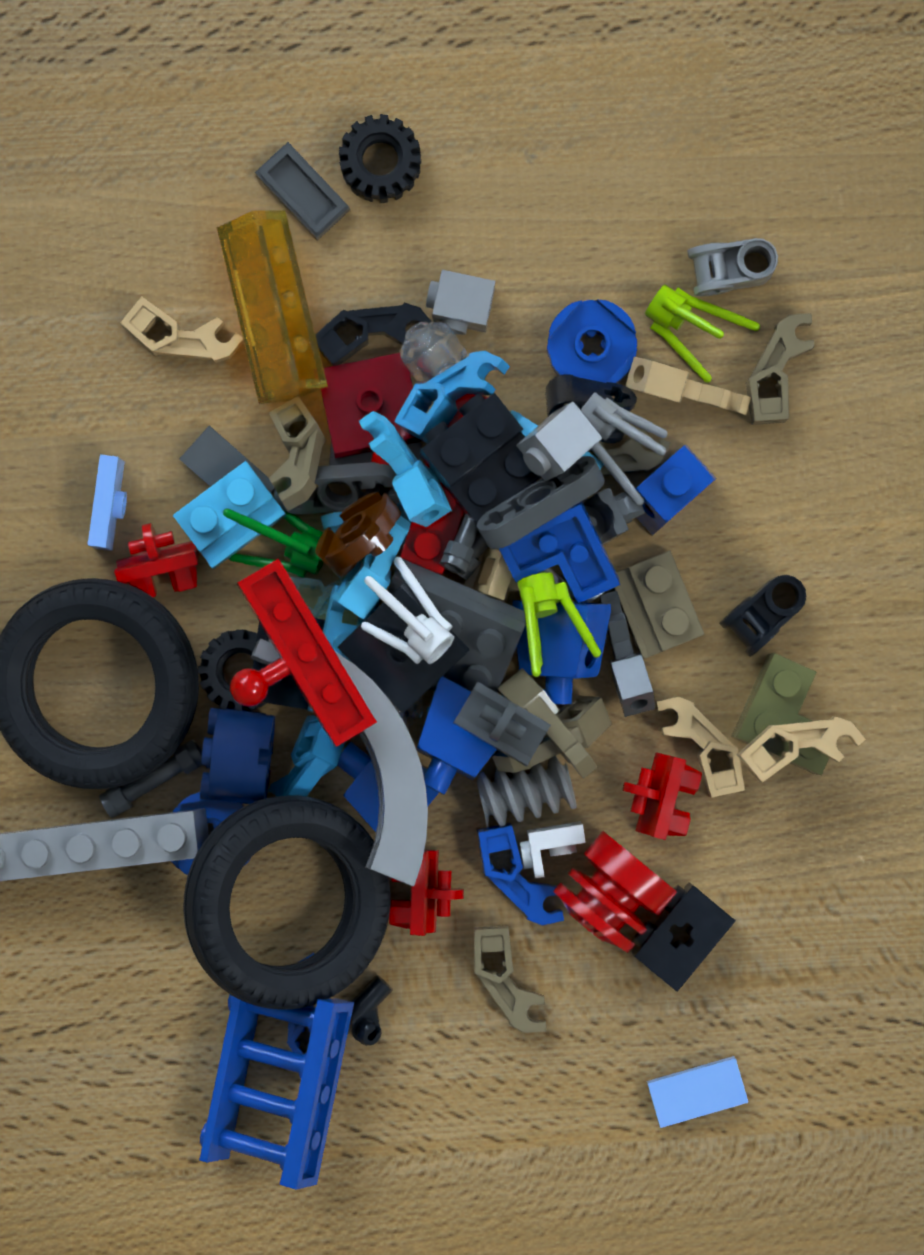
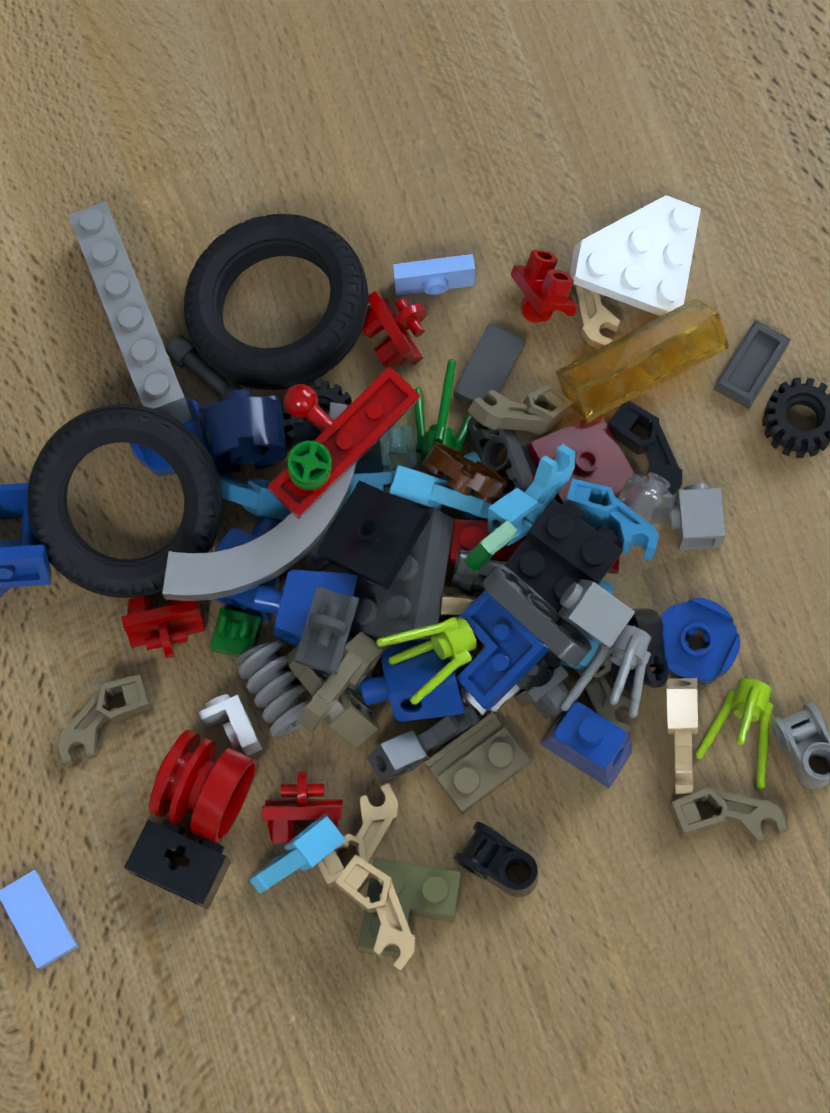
camera: 75 degrees right, 15 degrees down
medium azure plate [173,461,287,569] -> none
black arm [350,975,393,1046] -> none
white plant [361,557,454,664] -> none
blue piece [477,822,564,926] -> none
none -> green tile [209,608,262,657]
none -> medium azure piece [249,813,346,894]
none -> green wheel [288,440,332,491]
none -> tile [464,520,518,571]
none -> red hips [511,250,577,323]
none -> white plate [569,195,701,321]

